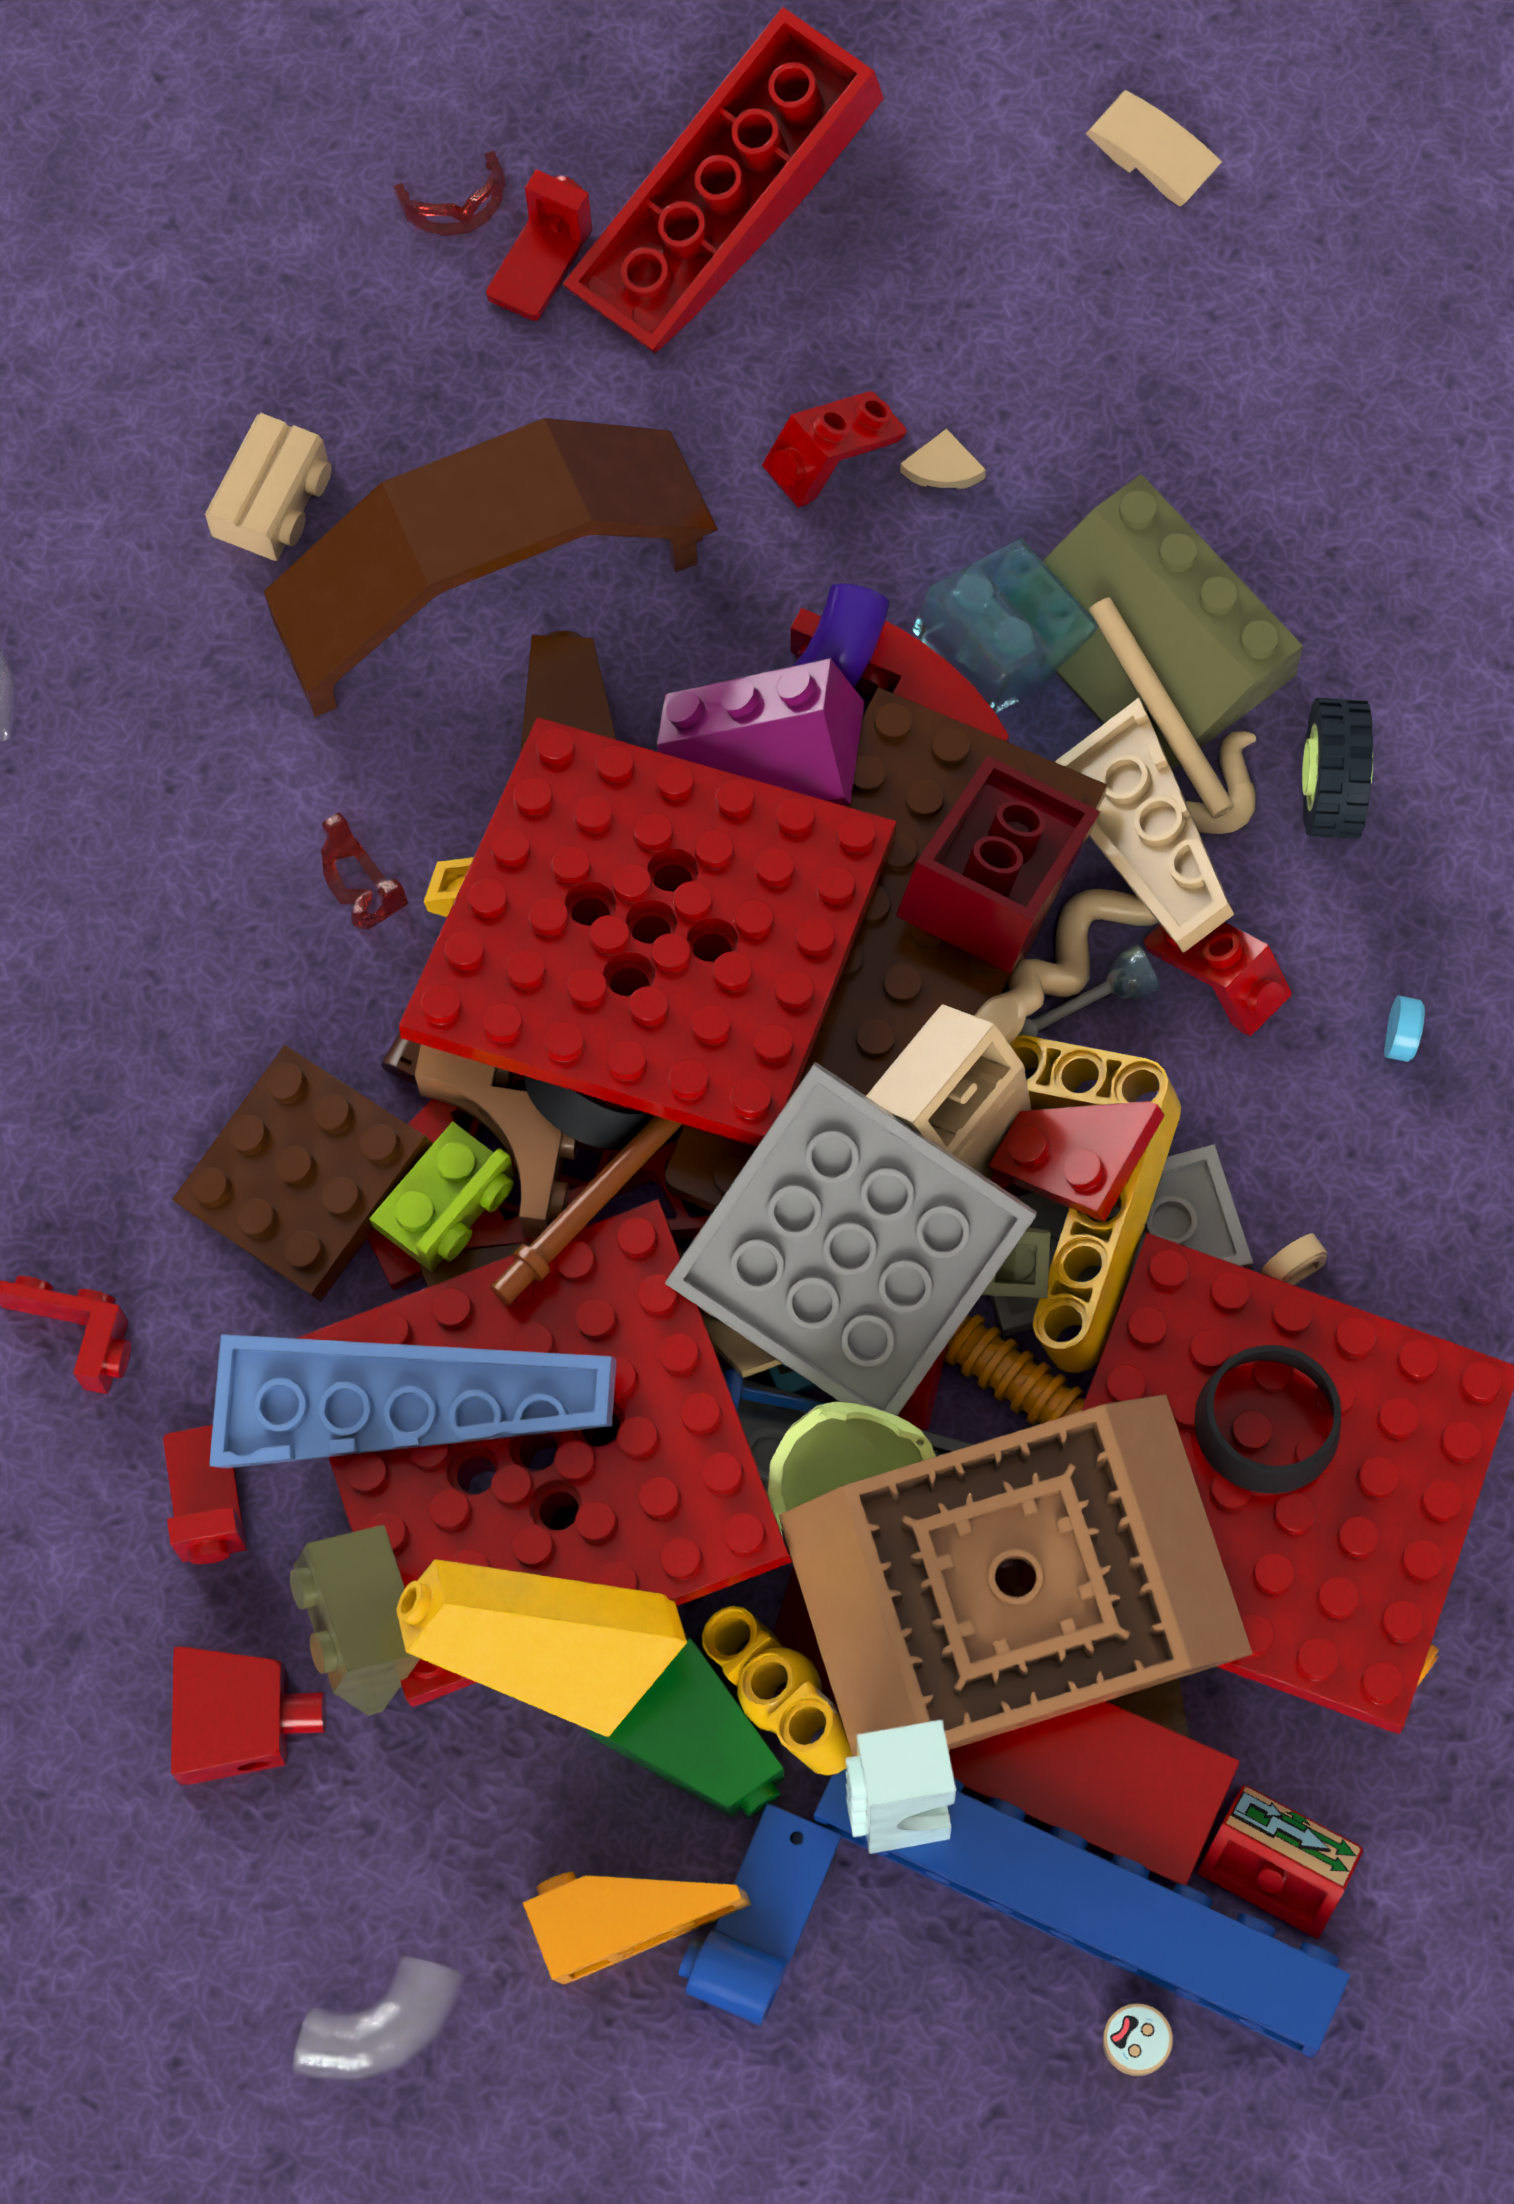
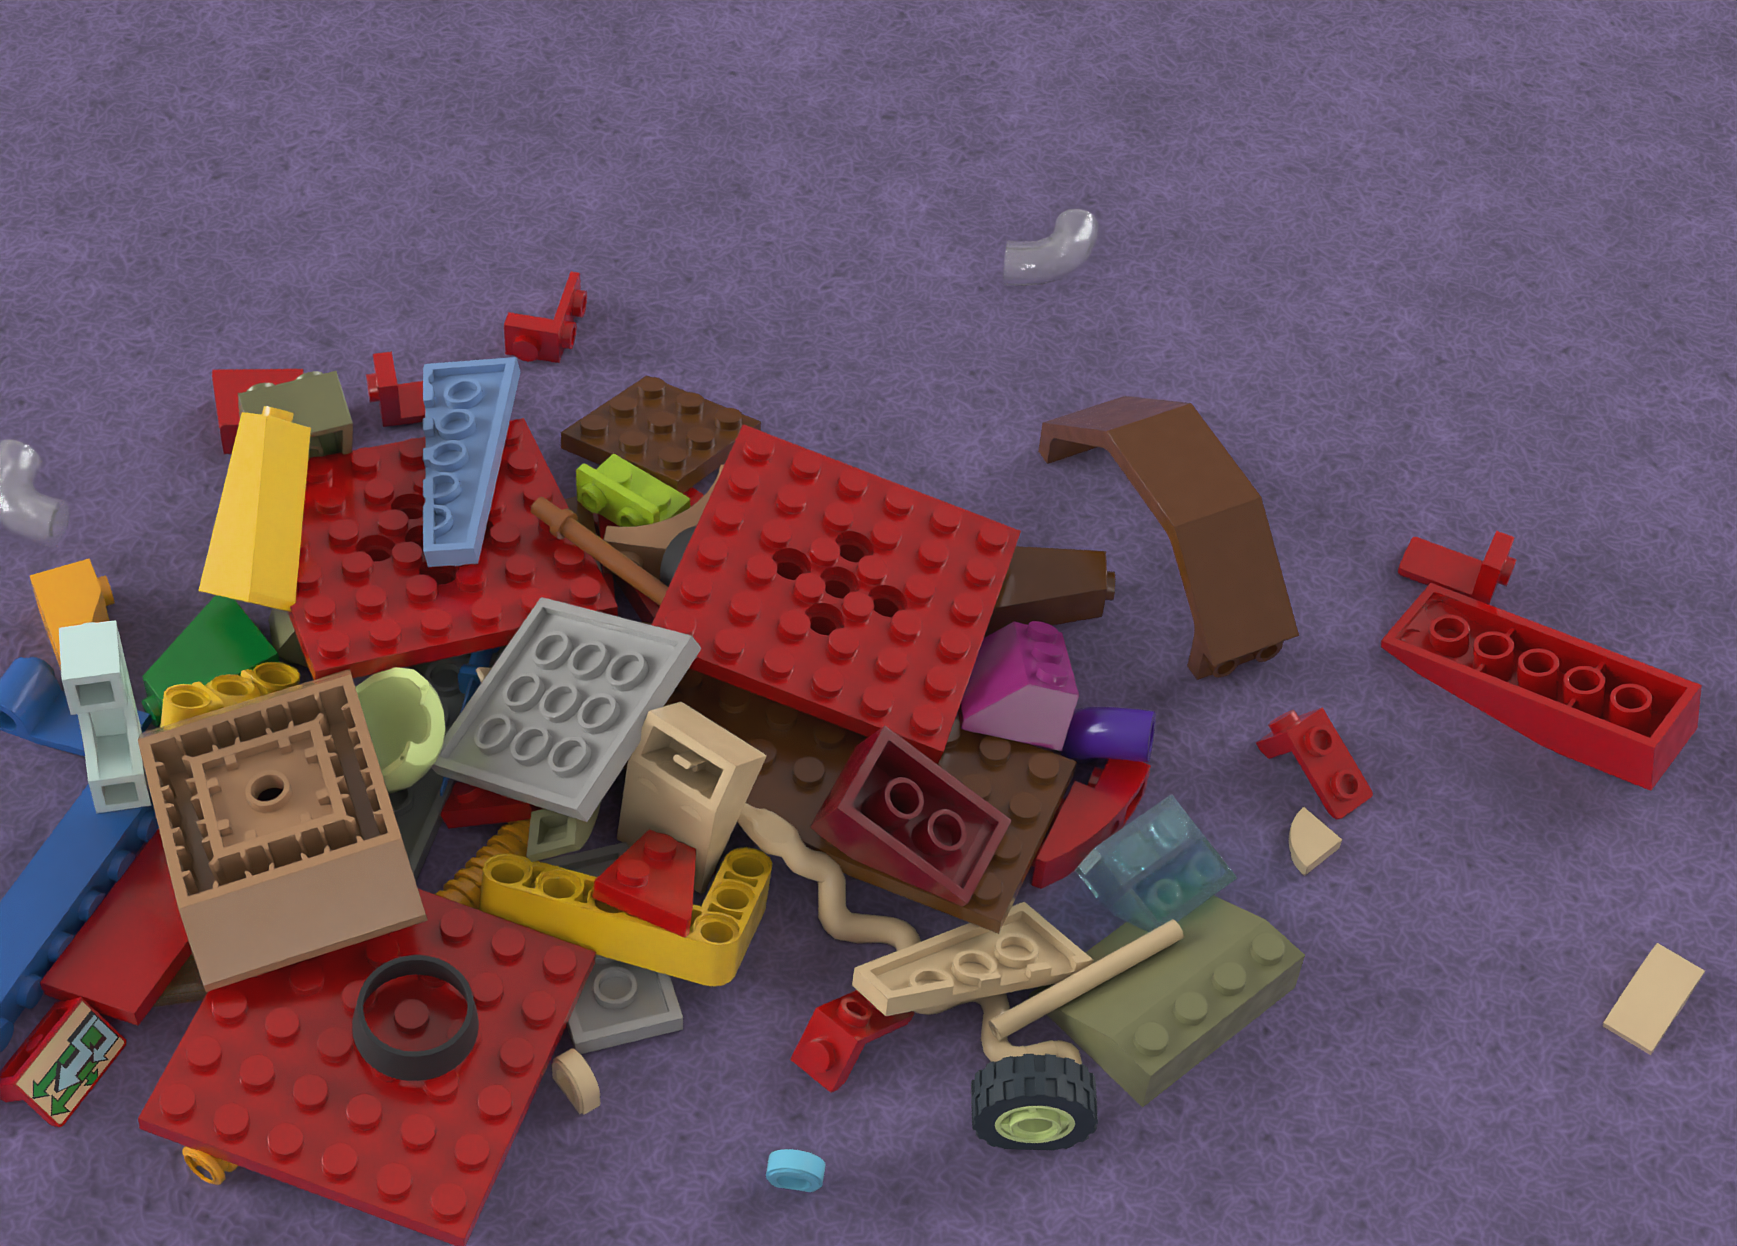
camera: 80 degrees right, 20 degrees down
tan brick [205,413,332,561] -> none
clear red helmet [321,812,409,930] -> none
clear red helmet [393,150,506,236] -> none
hinge [1019,944,1160,1037] -> none

